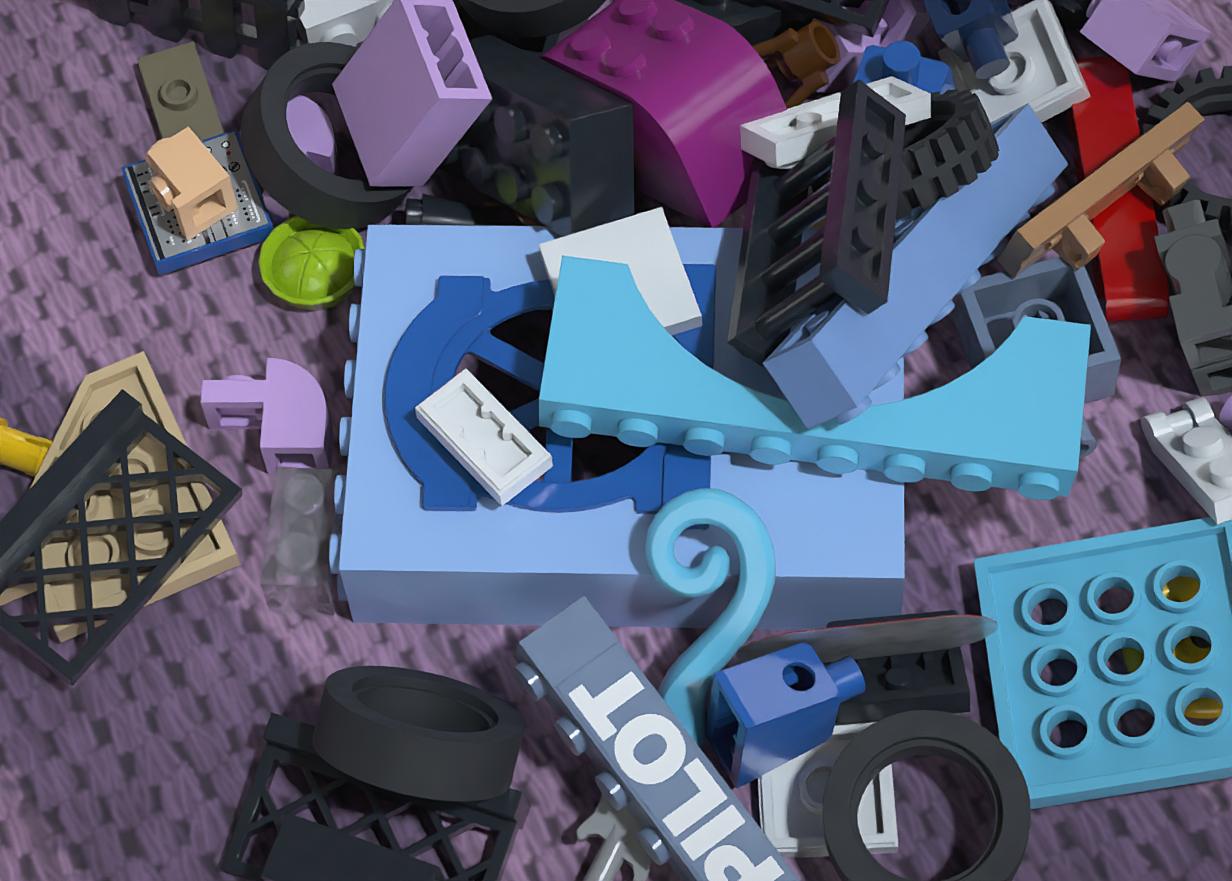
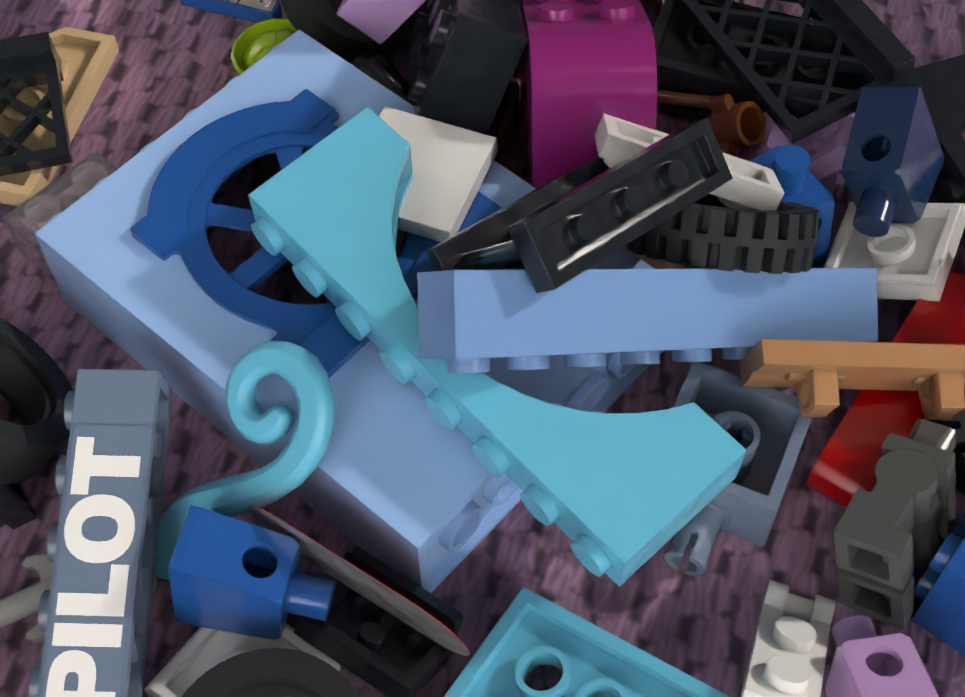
camera: 35 degrees right, 5 degrees down
lavender brick [200,358,333,474] -> none
white plate [415,369,553,506] -> none

